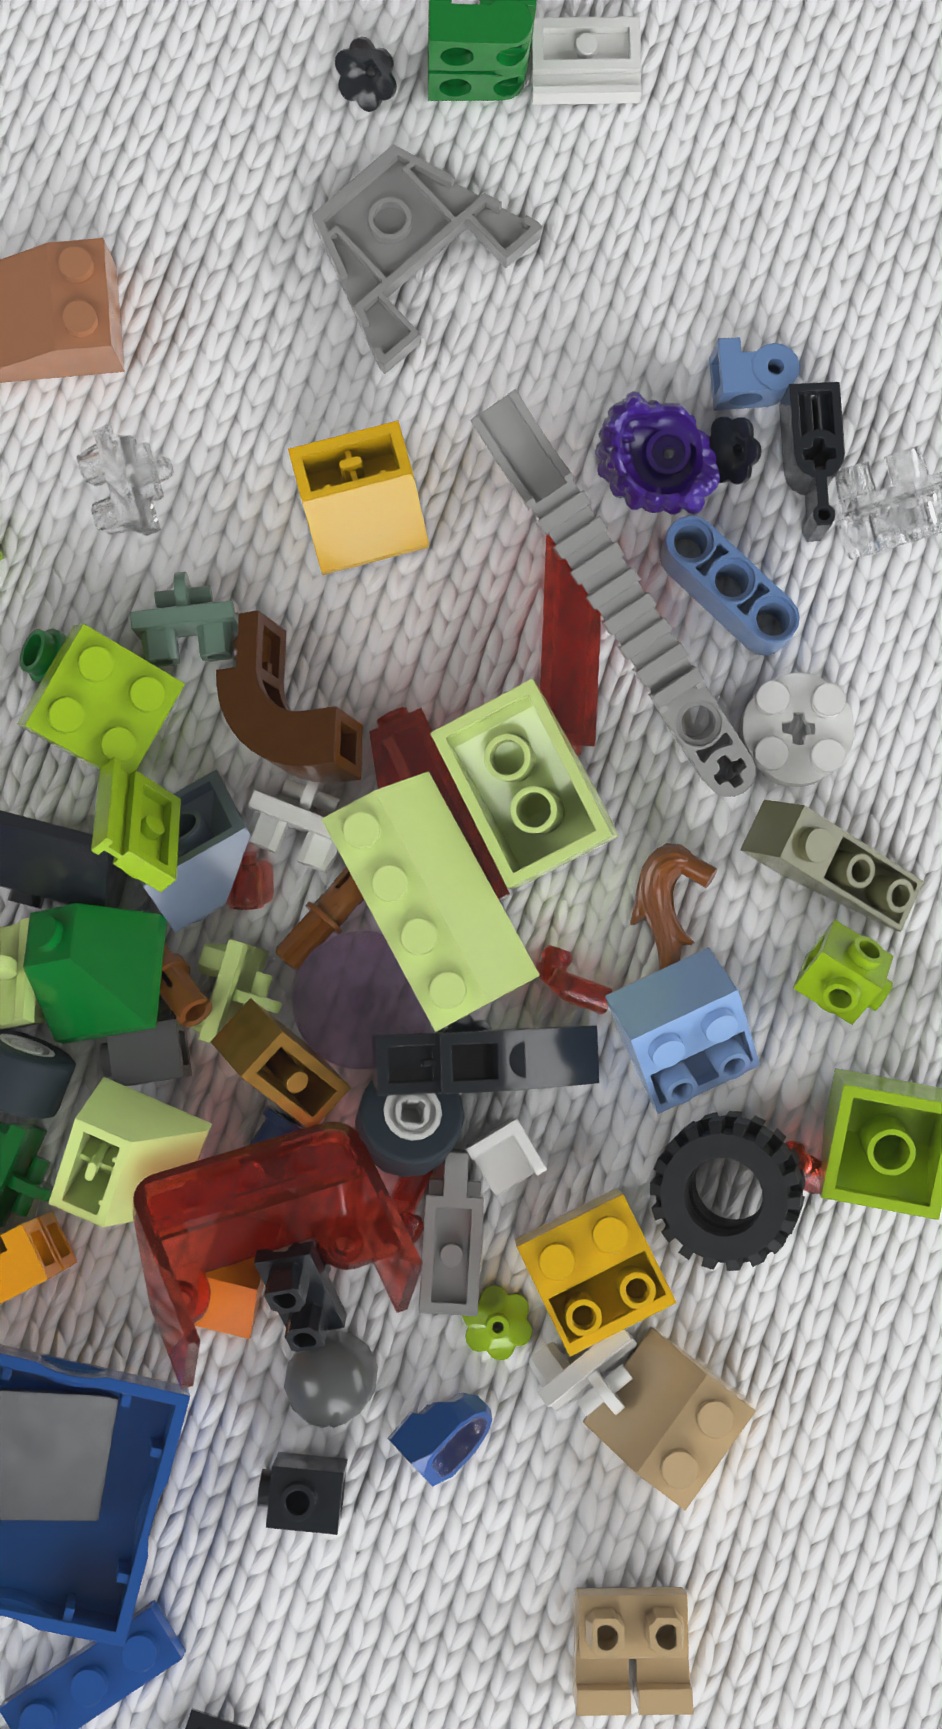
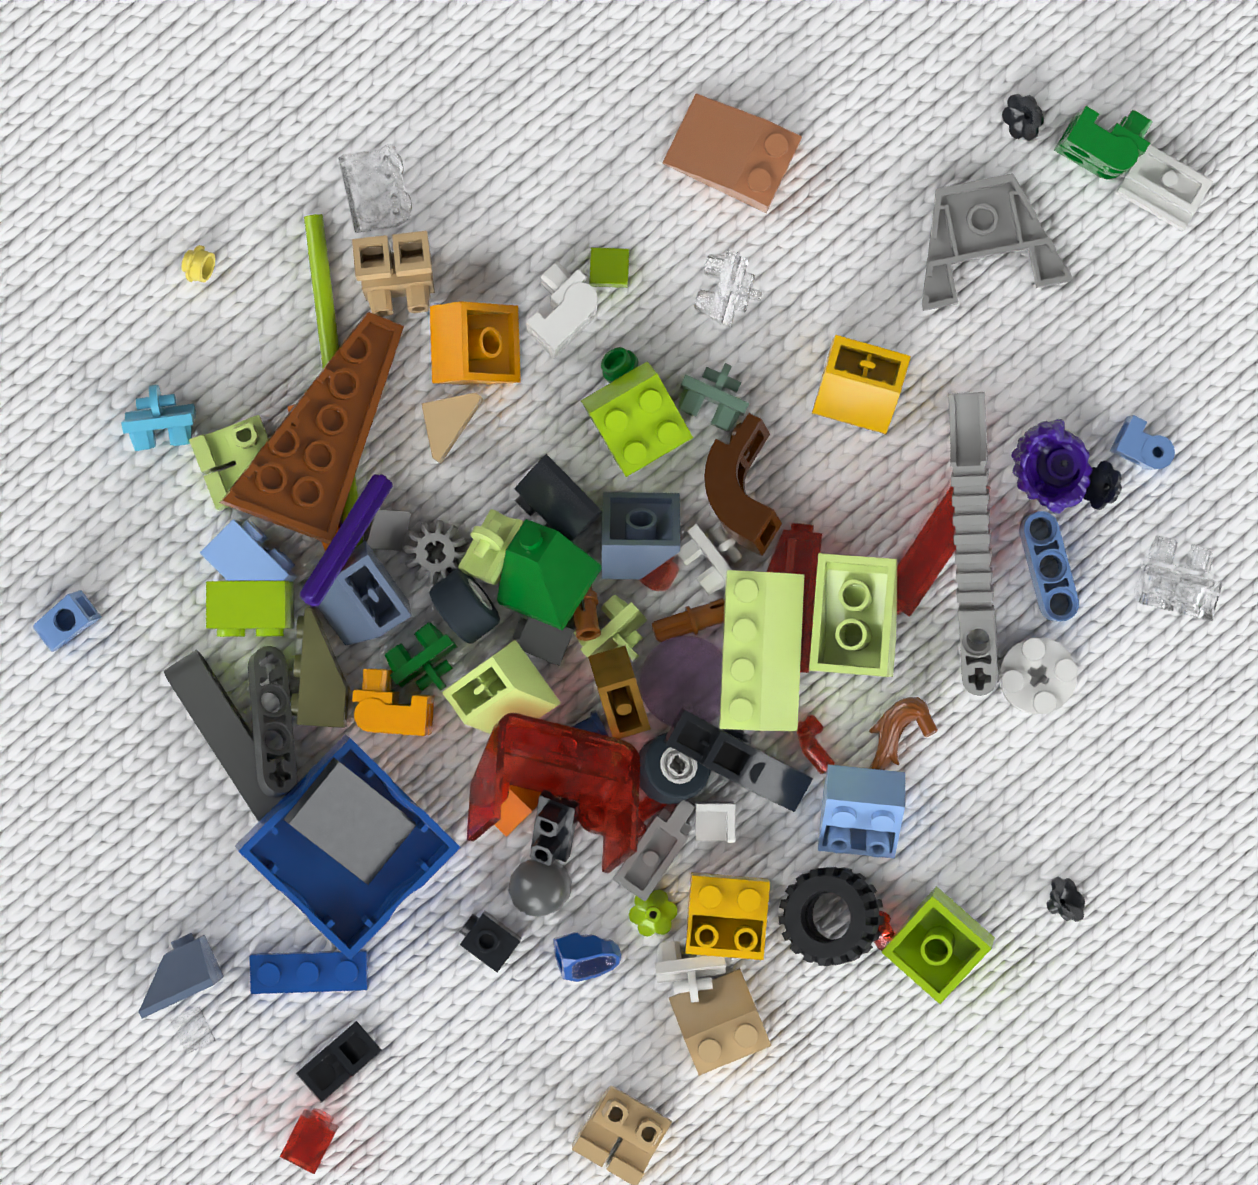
camera: 30 degrees right, 5 degrees up
lime plate [91,756,181,892] -> none
olive slope [740,800,924,932] -> none
black piece [779,382,845,542] -> none
lime brick [793,919,894,1025] -> none

